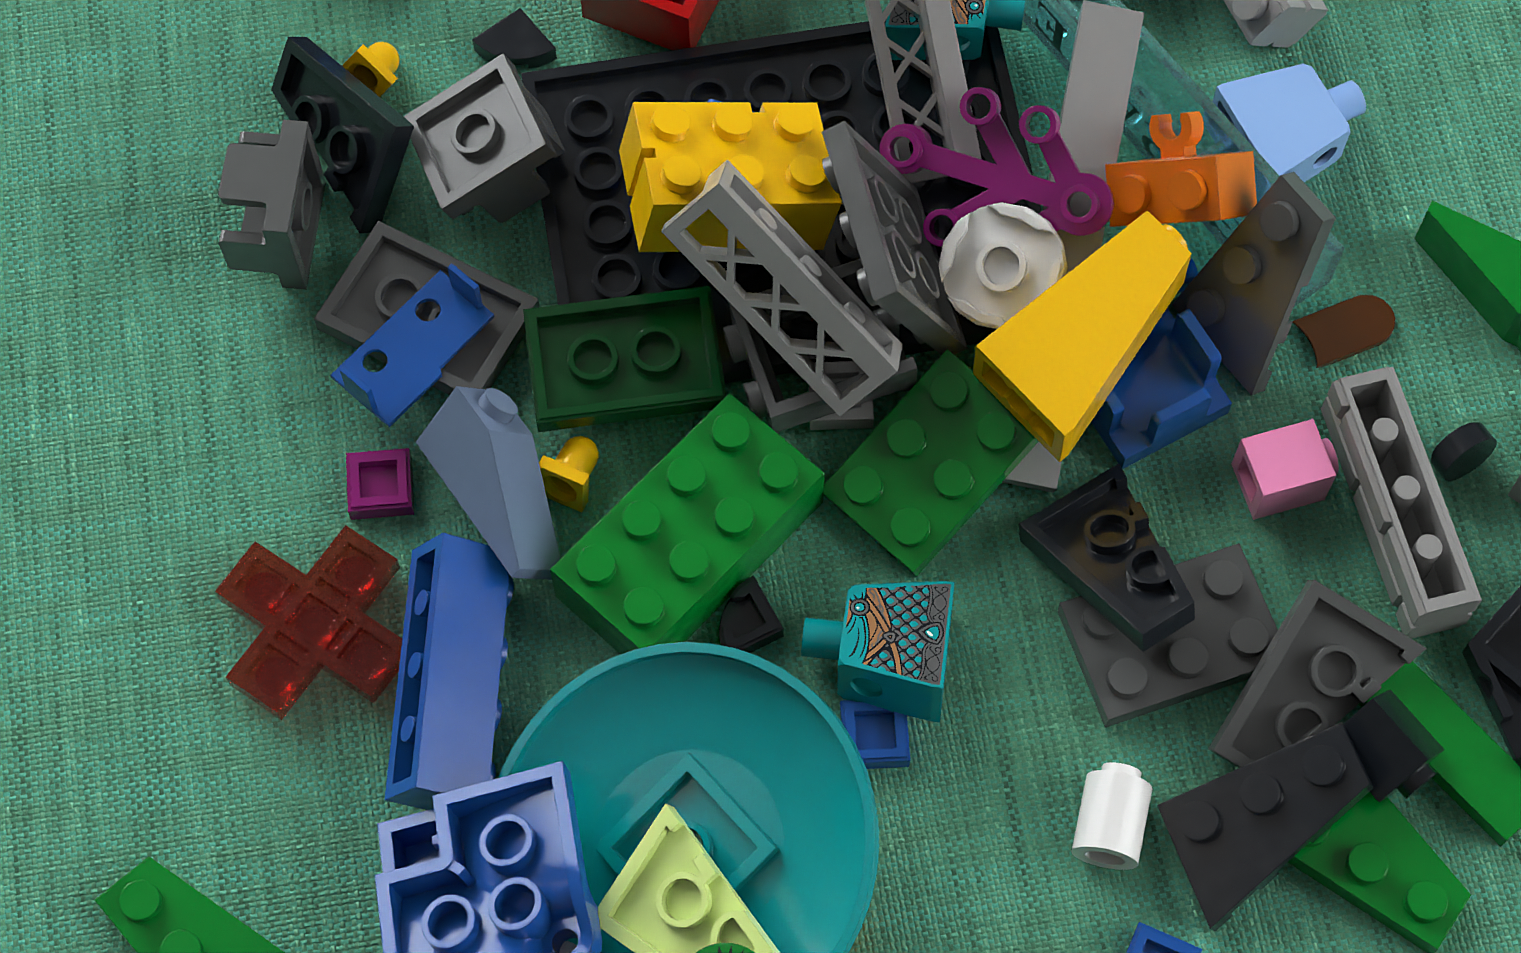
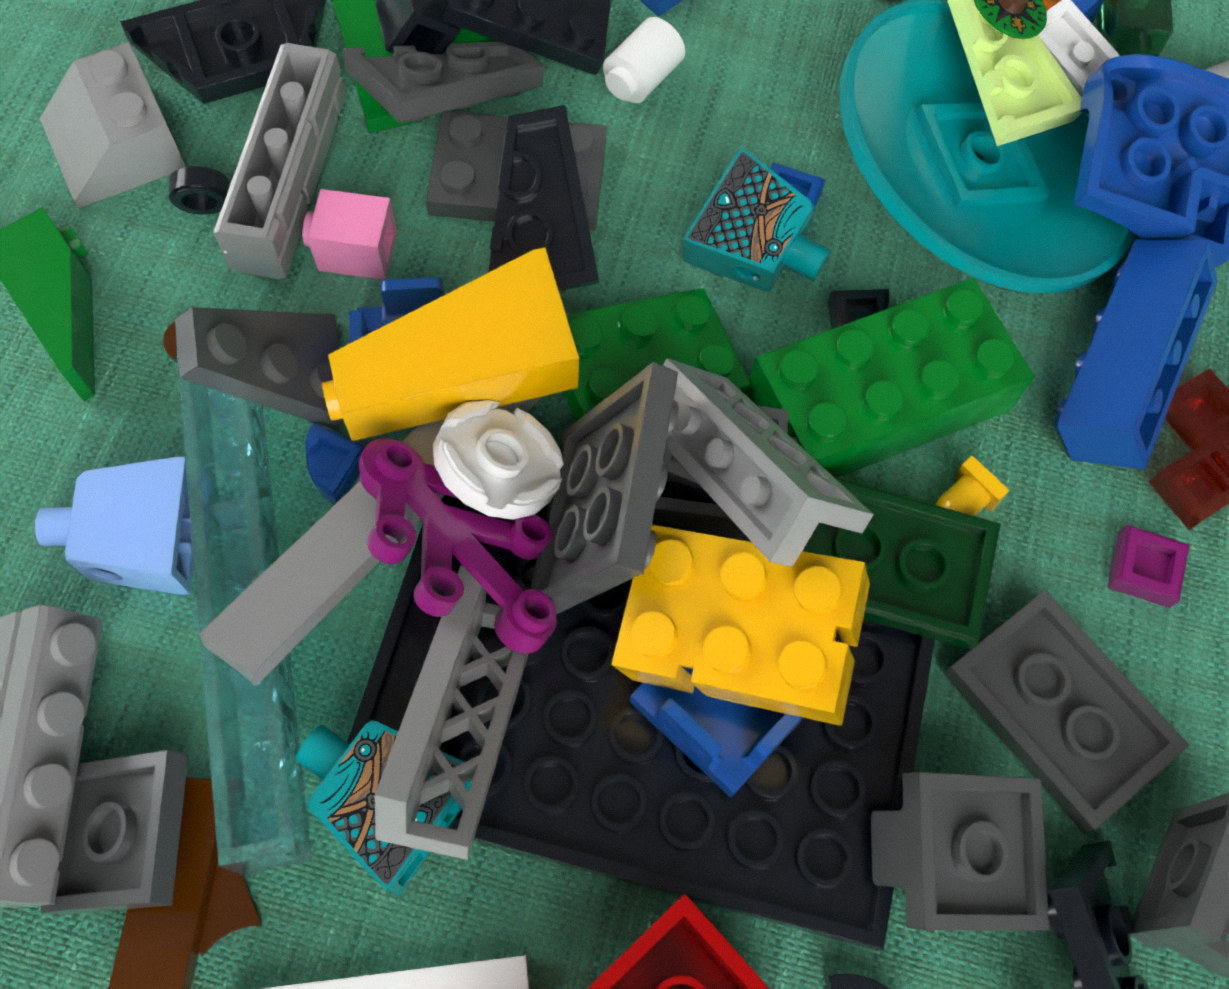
camera: 160 degrees left, 0 degrees up
blue piece [330,263,495,427] -> none
sand blue slope [416,386,561,580] -> none
orange brick [1105,111,1257,227] -> none

